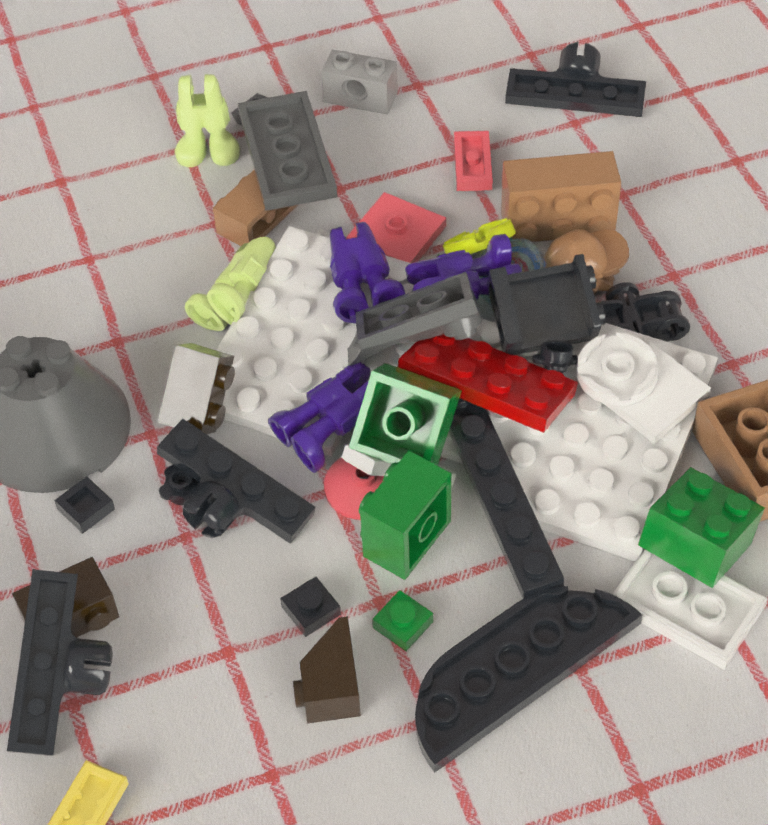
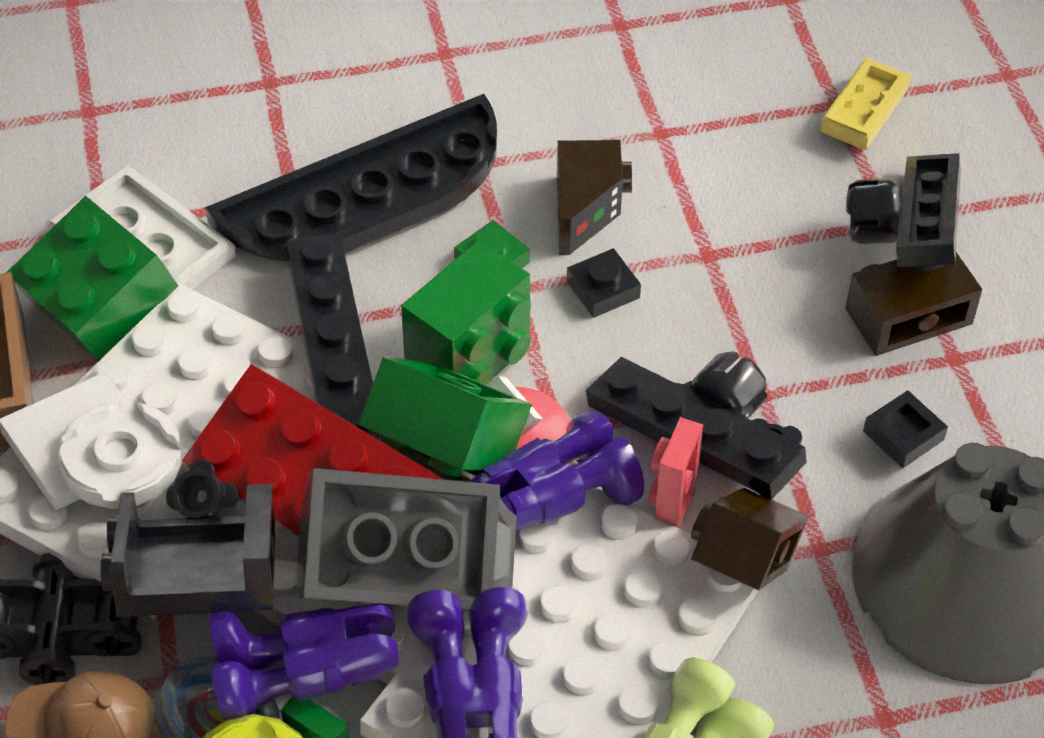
camera: 175 degrees left, 0 degrees up
none -> coral plate [648,417,703,529]

